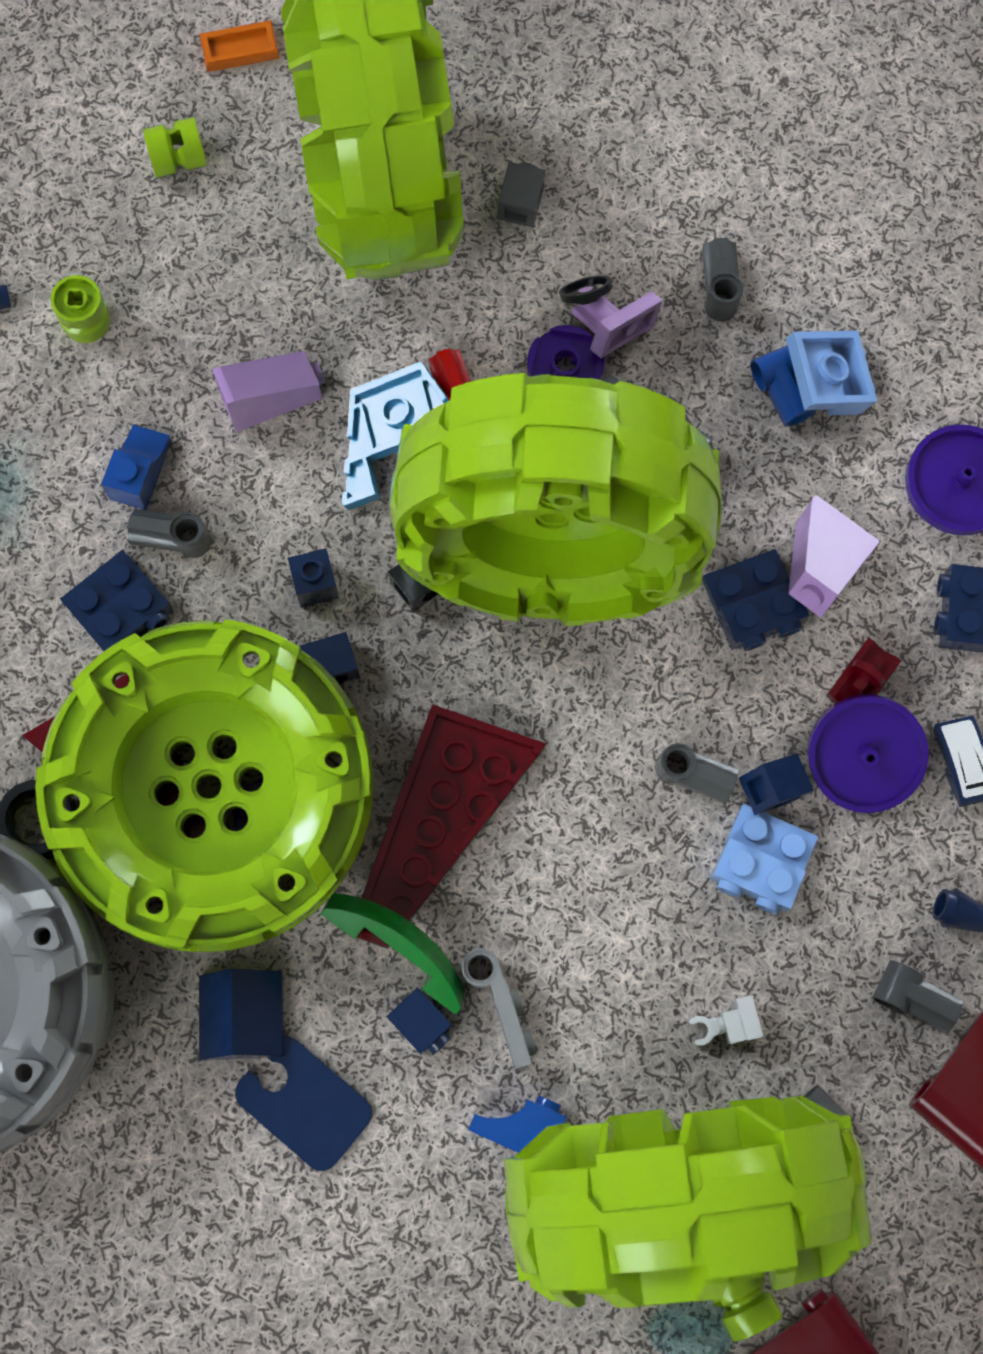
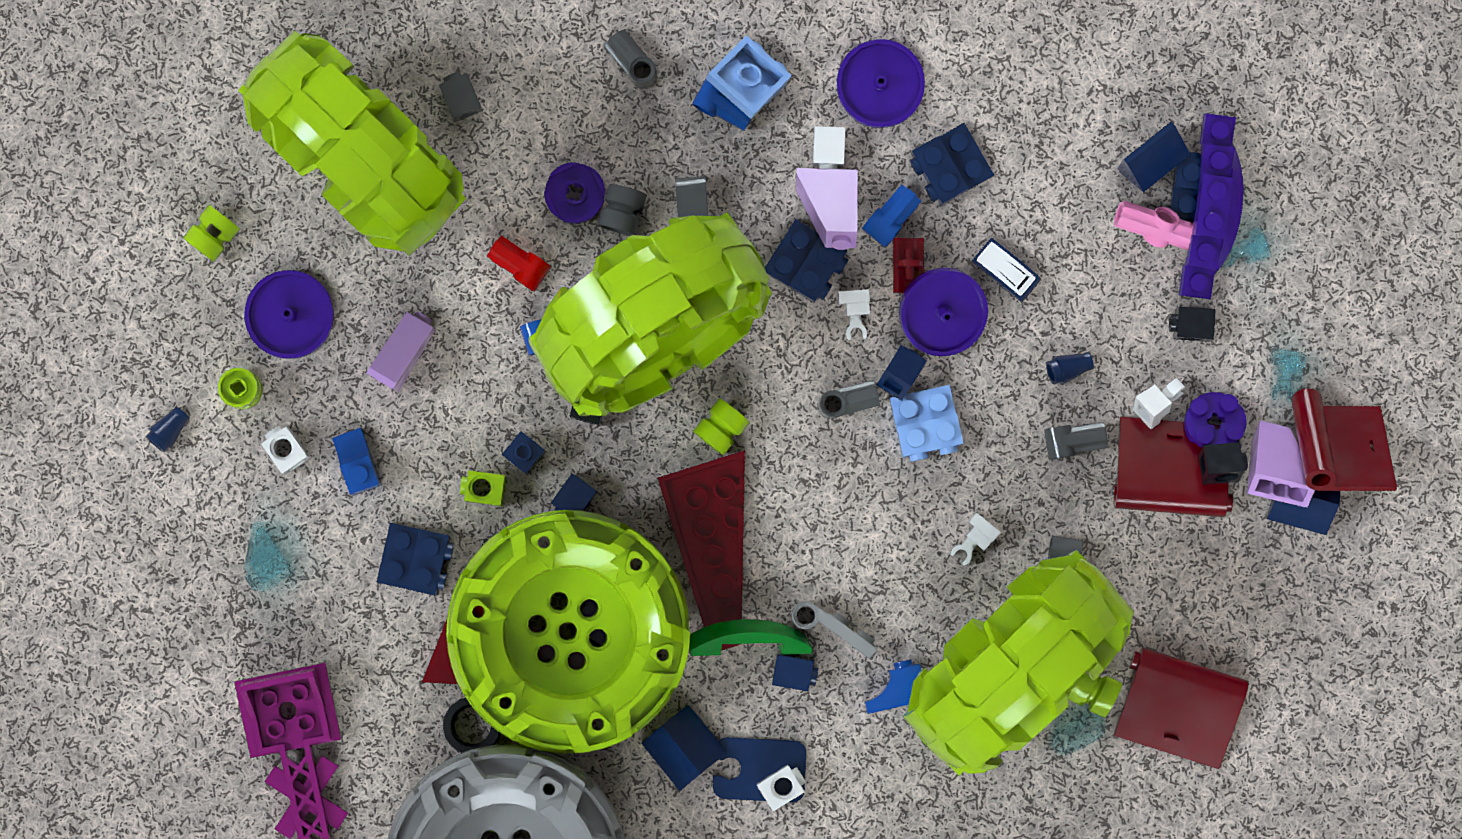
camera: 35 degrees left, 10 degrees up
dark grey piece [127,509,211,558] -> none
orange tile [199,20,280,72] -> none
wing [342,361,450,510] -> none
lavender piece [559,276,663,358] -> none
none -> dark purple piece [244,270,334,359]
none -> white brick [261,426,311,475]
none -> lime brick [460,470,507,507]
none -> lime wheel [693,398,750,456]
none -> white brick [757,764,806,811]
none -> white brick [813,126,845,169]
none -> white piece [837,289,870,340]
none -> blue piece [862,184,921,248]

